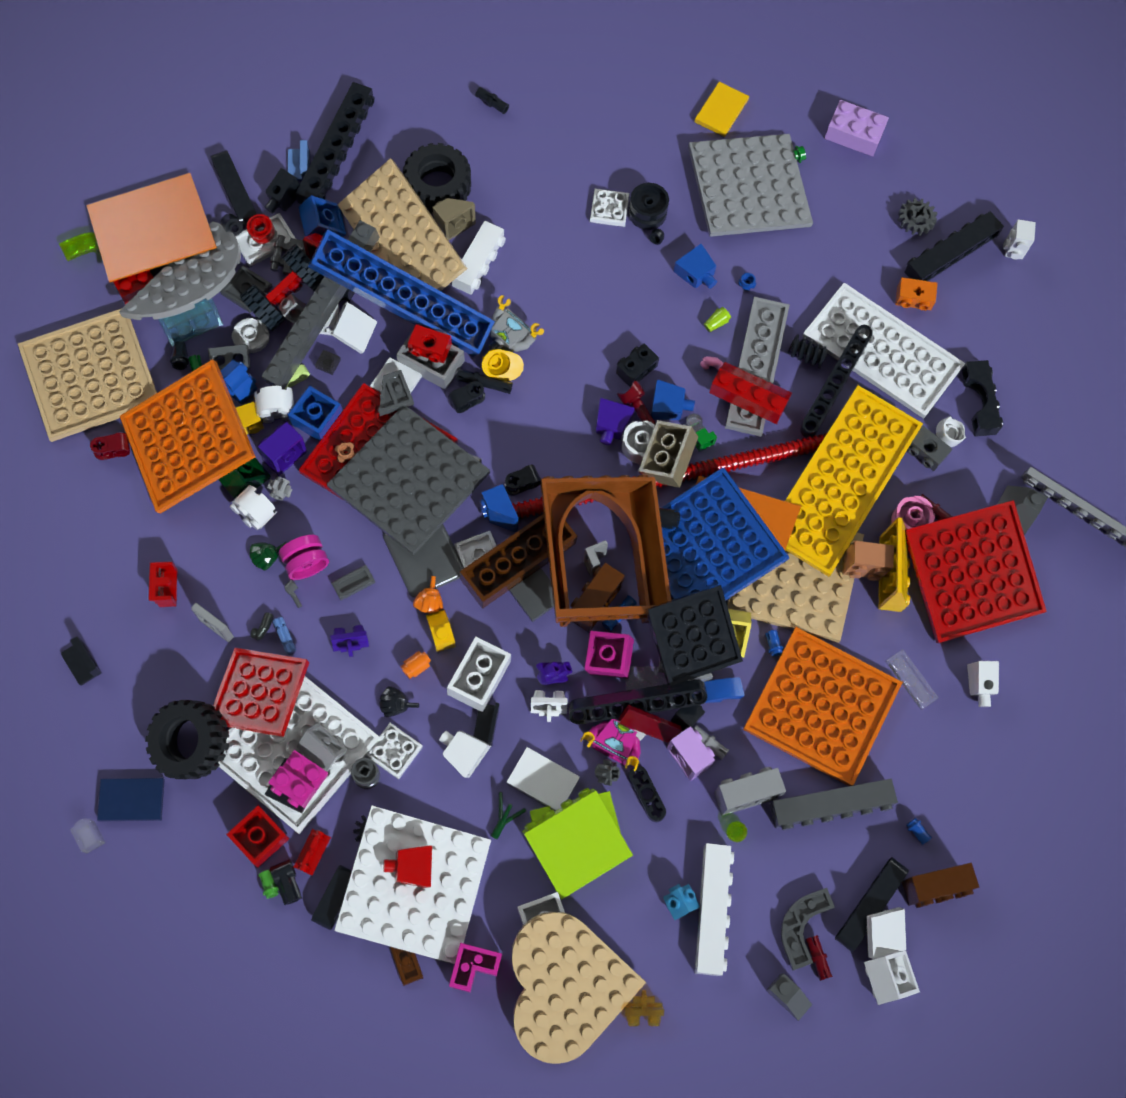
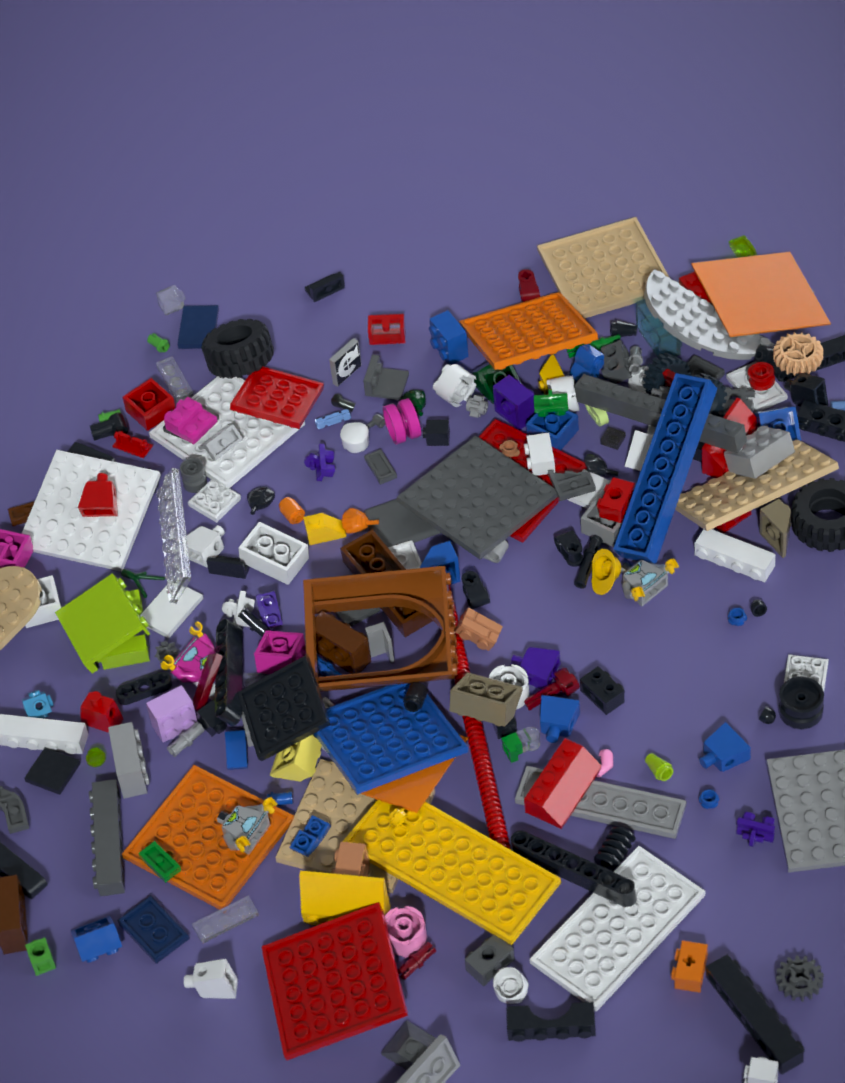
camera: 105 degrees right, 20 degrees down
blue pin [906,818,932,845] -> none
none -> black tile [24,748,80,795]
none -> bright green brick [25,937,56,976]
none -> blue slope [70,916,123,963]
none -> red torso [80,691,124,733]
none -> dark blue tile [117,896,190,964]
none -> green plate [138,841,181,883]
none -> bright green pin [147,333,170,352]
none -> clear plate [156,357,194,403]
none -> clear plate [156,468,191,604]
none -> light grey torso [217,797,278,854]
none -> black pin [238,607,272,637]
none -> blue slope [289,815,331,857]
none -> white hair [340,422,369,453]
none -> dark grey bracket [363,354,409,400]
none -> yellow plate [389,808,408,827]
none -> black brick [422,420,450,446]
none -> blue brick [429,310,469,365]
none -> nougat brick [454,607,503,651]
none -> white brick [524,433,555,476]
none -> green hips [534,389,568,417]
none -> black piece [584,454,619,476]
none -> light grey pin [628,346,643,375]
none -> light grey brick [724,426,795,479]
none -> blue plate [728,608,747,626]
none -> dark purple hips [736,812,775,847]
none -> black hinge [750,599,767,617]
none -> light nougat gear [773,331,823,376]

